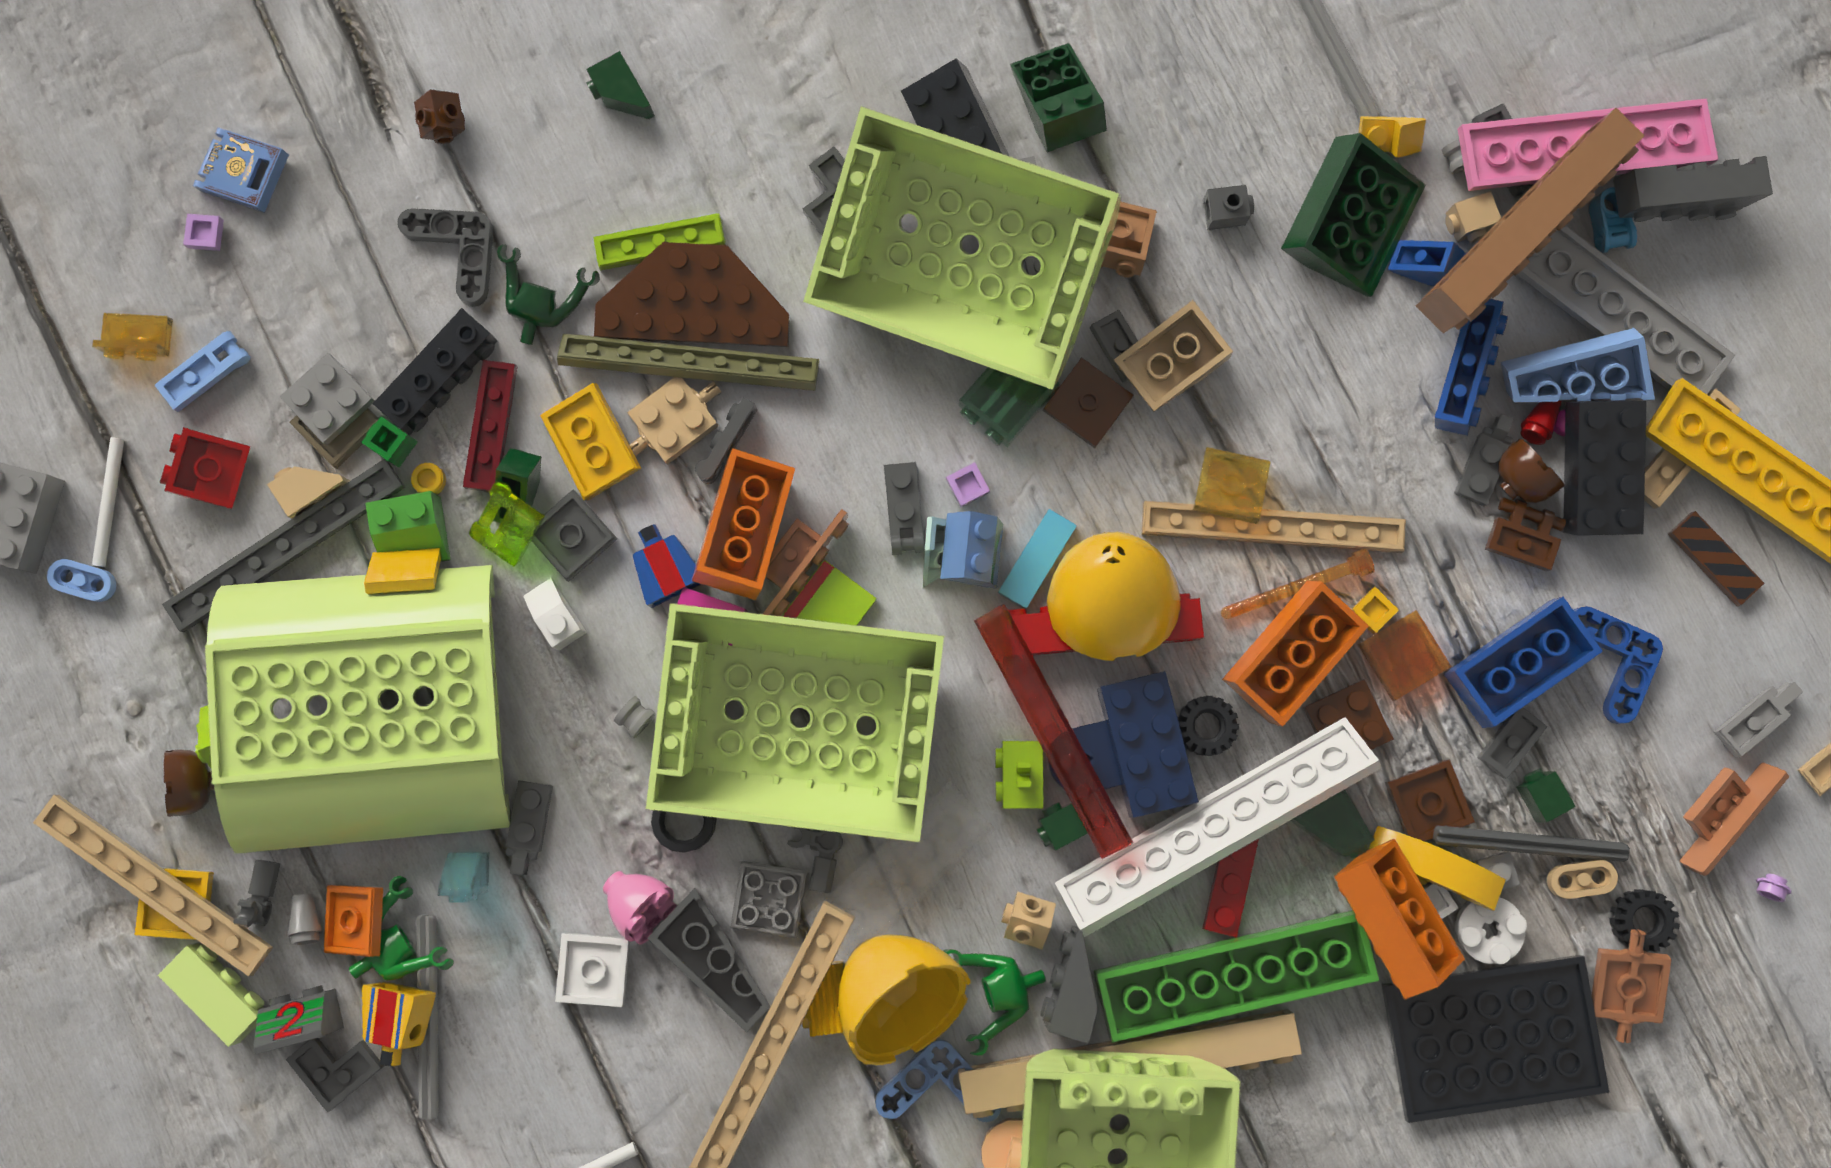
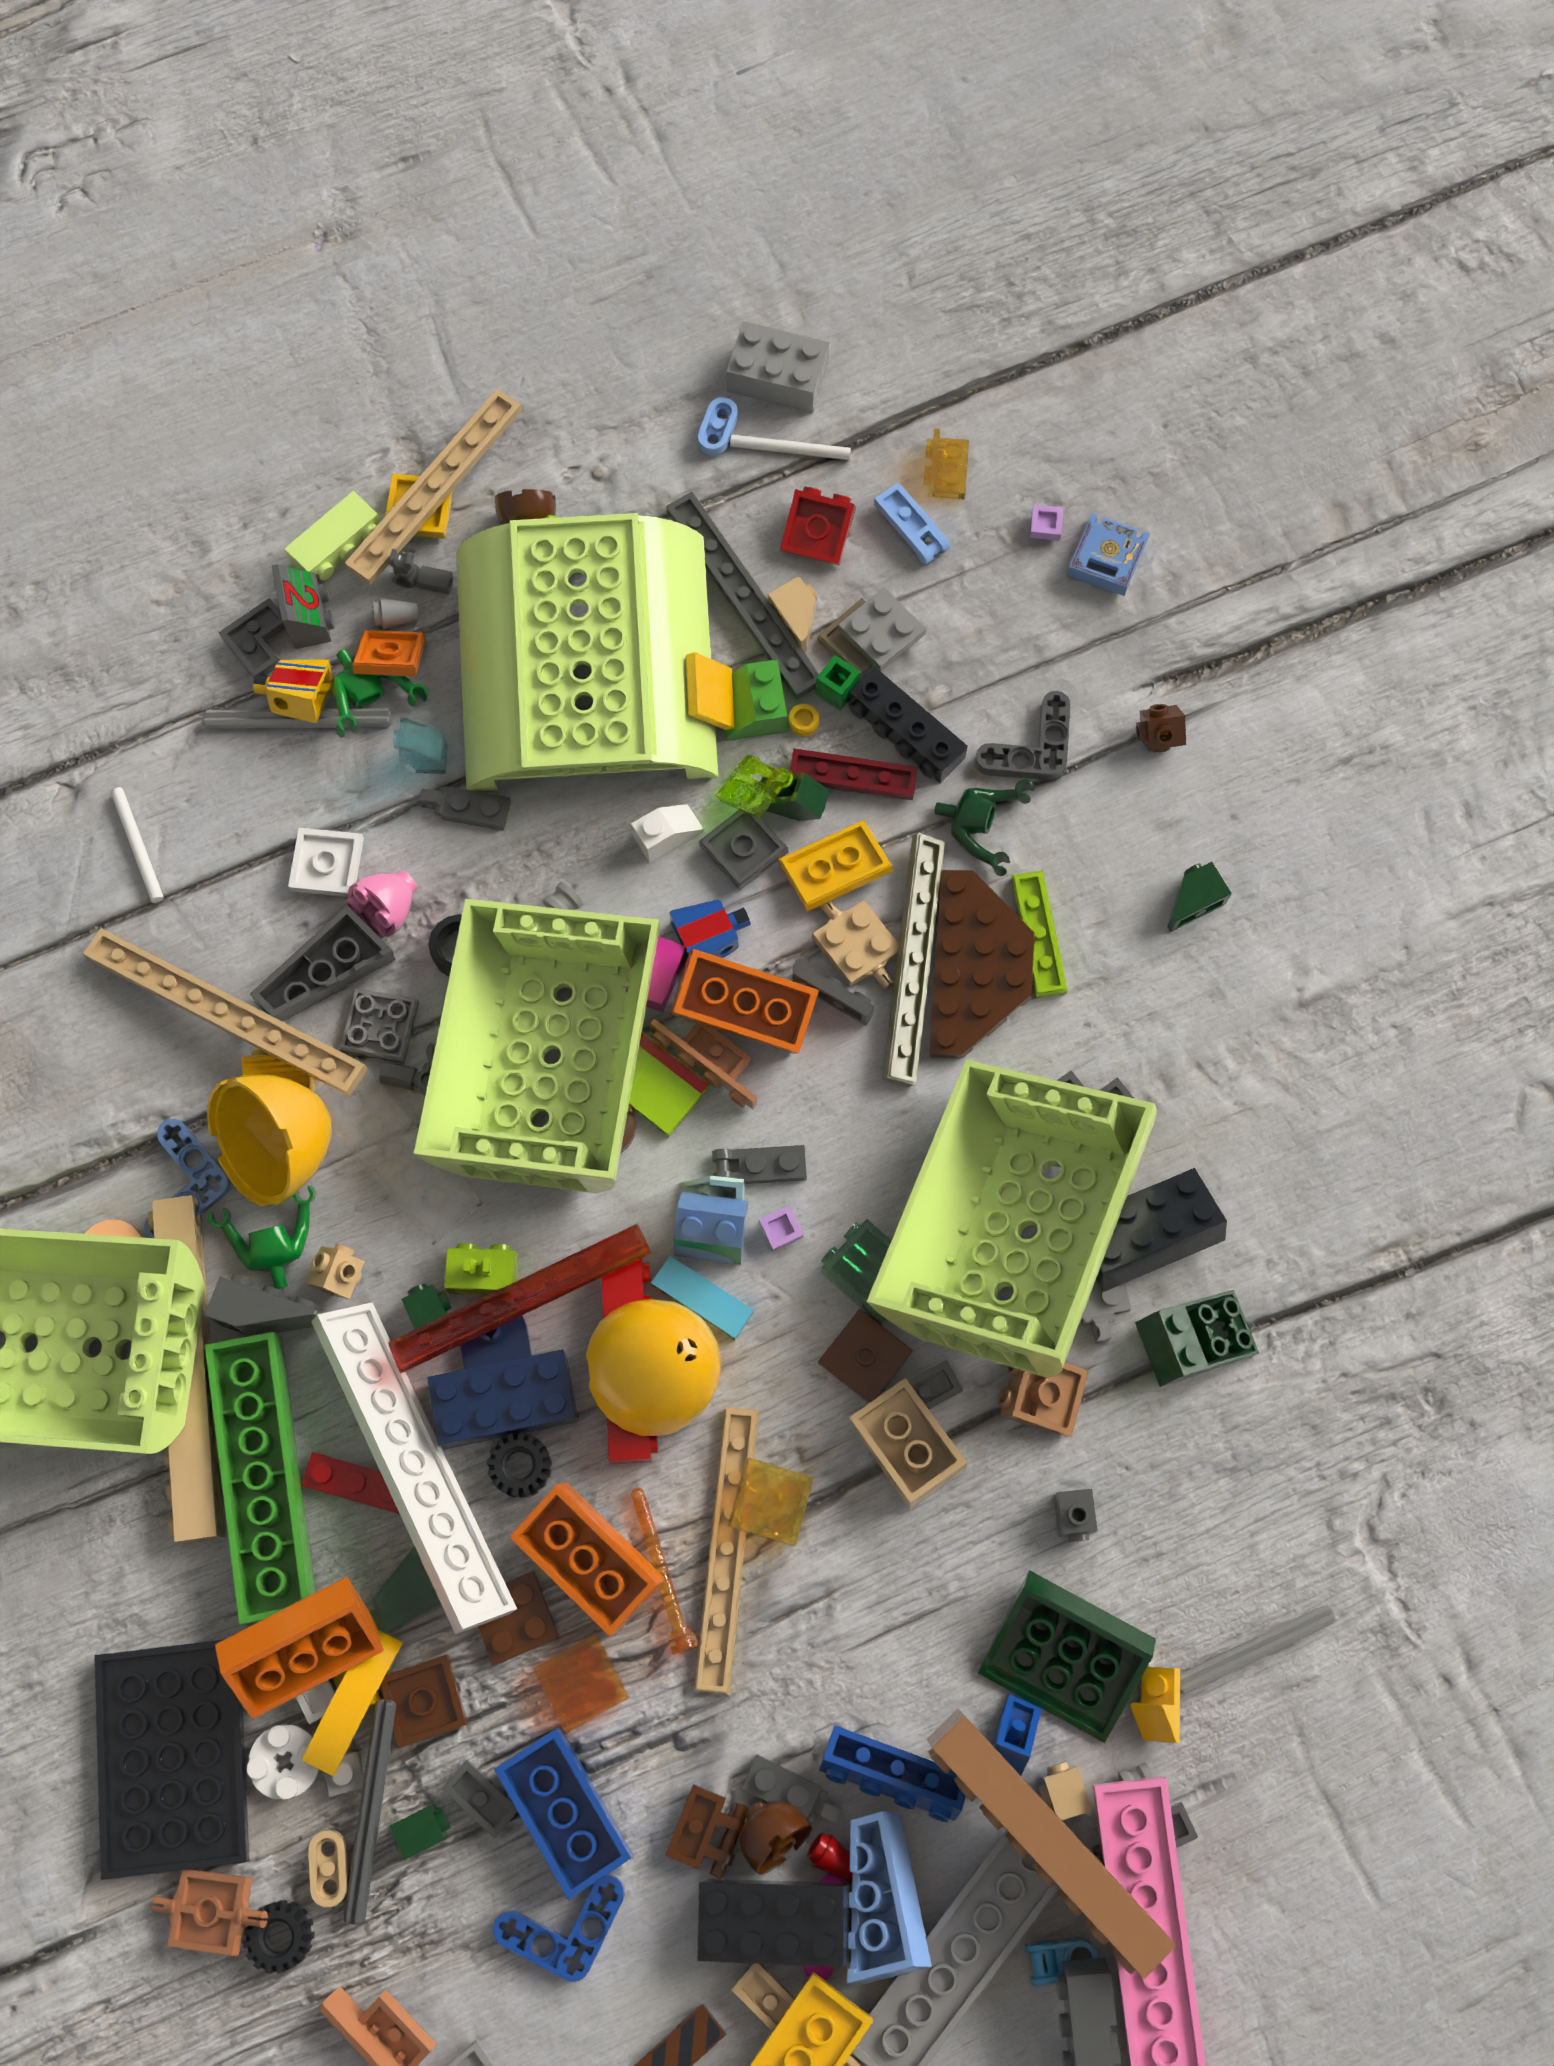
camera: 90 degrees right, 10 degrees down
yellow plate [1352,587,1399,634] -> none

